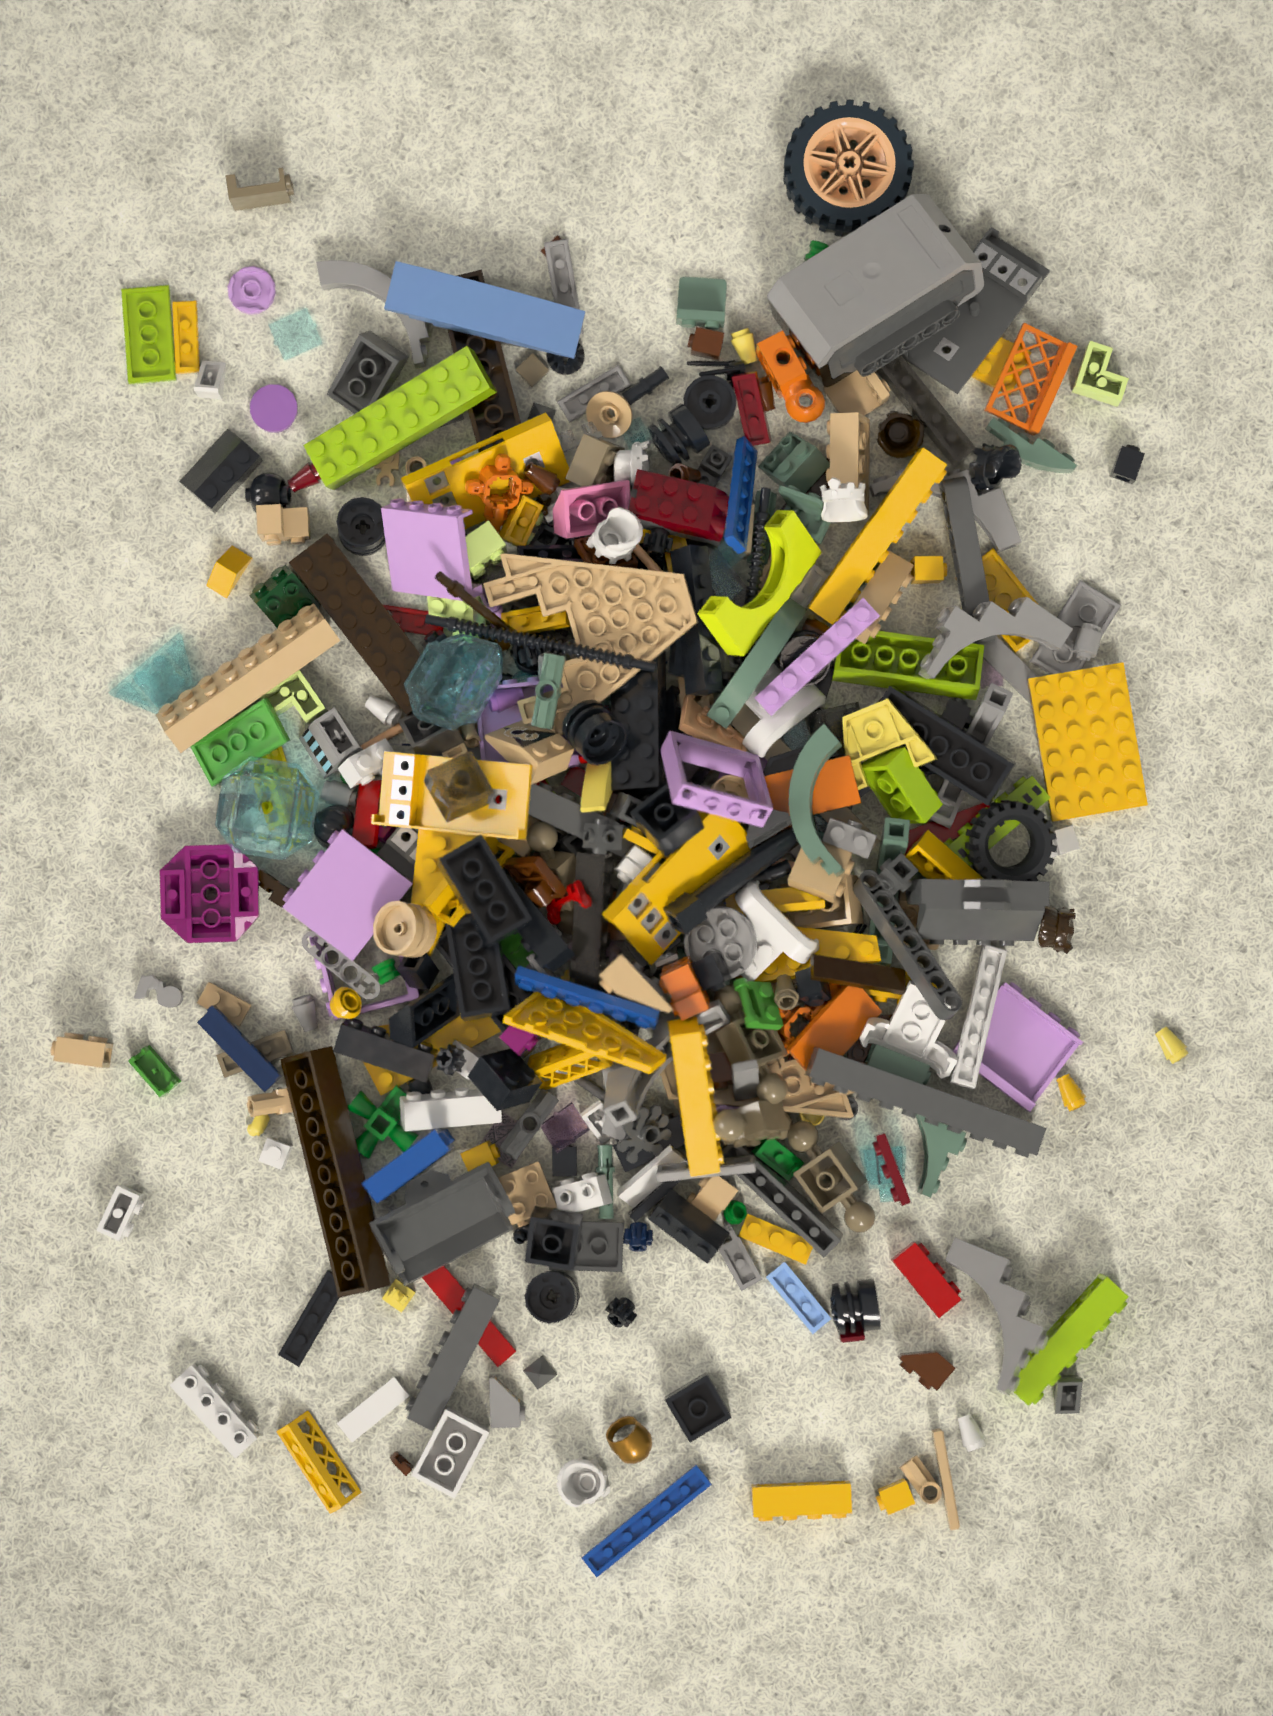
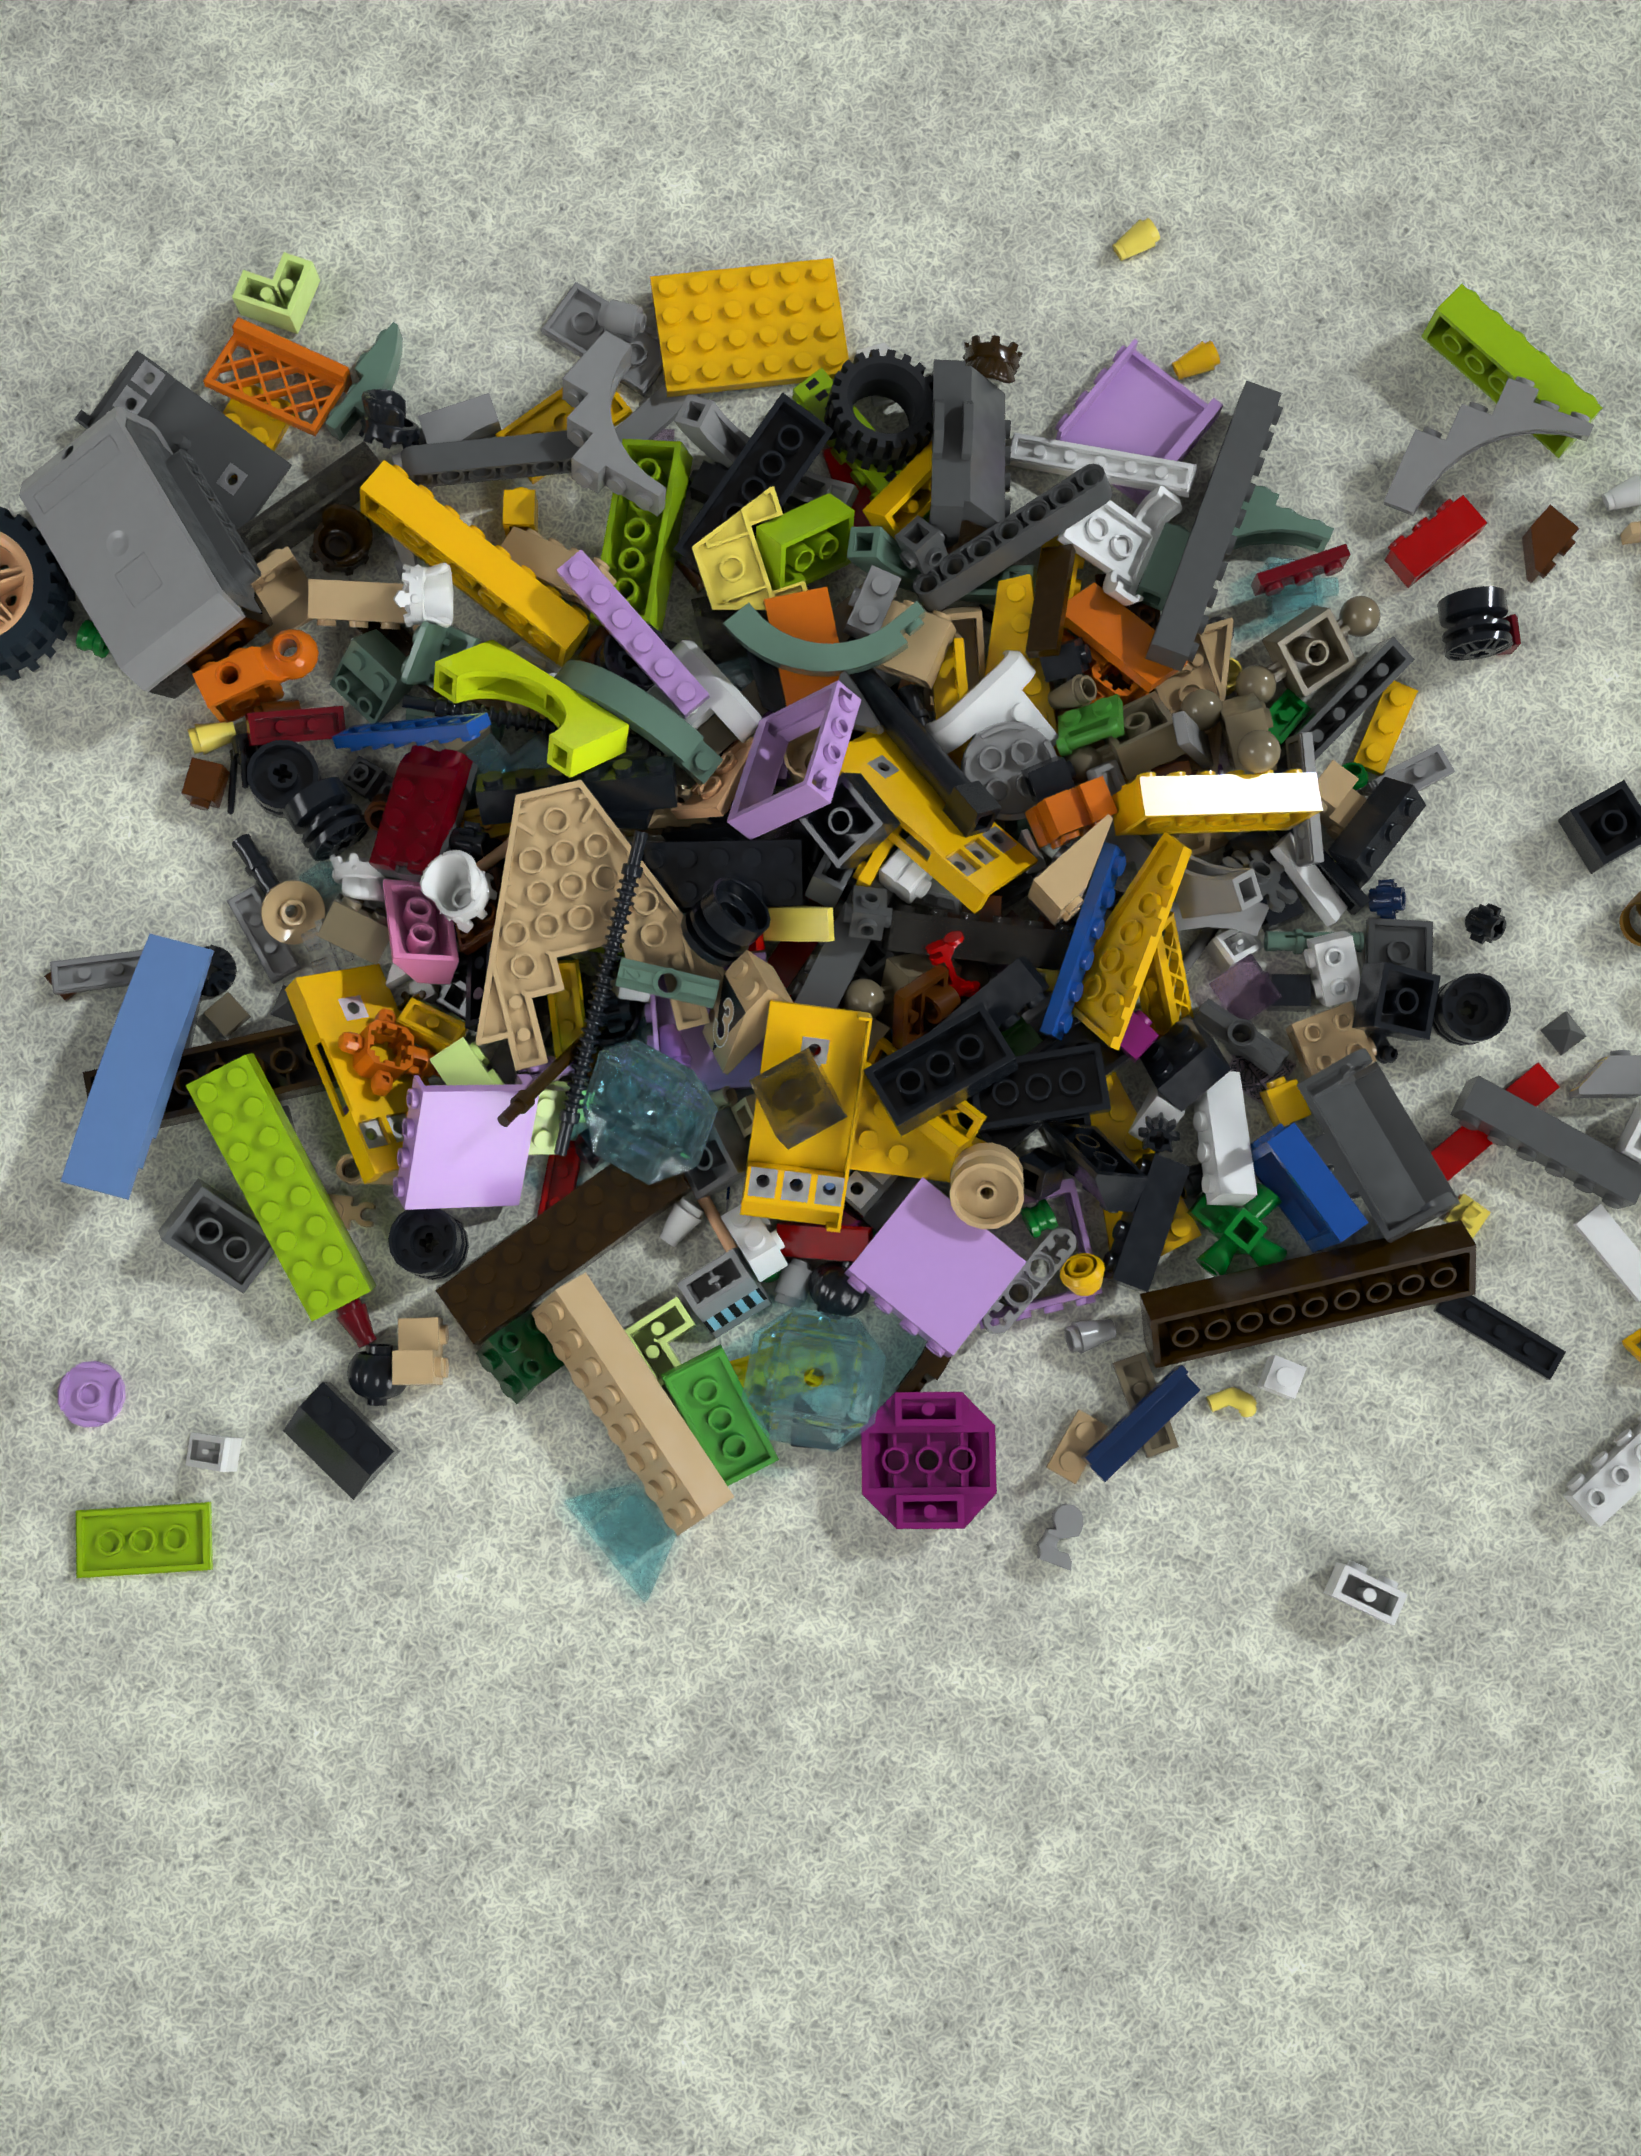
camera: 90 degrees left, 5 degrees down
tan brick [51,1032,113,1068] -> none
bright green hinge [128,1045,181,1097] -> none
yellow tile [172,300,200,374] -> none
yellow slope [206,546,253,598] -> none
tan piece [247,1088,293,1117] -> none
medium lavender tile [250,384,298,433] -> none
clear light blue piece [268,308,323,361] -> none
light grey arch [316,260,430,369] -> none
reddish brown cone [523,462,560,495] -> none
sand green bracket [676,277,727,330] -> none
light blue plate [766,1261,831,1334] -> none
dark grey slope [1054,1375,1083,1414] -> none
black brick [1110,445,1145,484] -> none

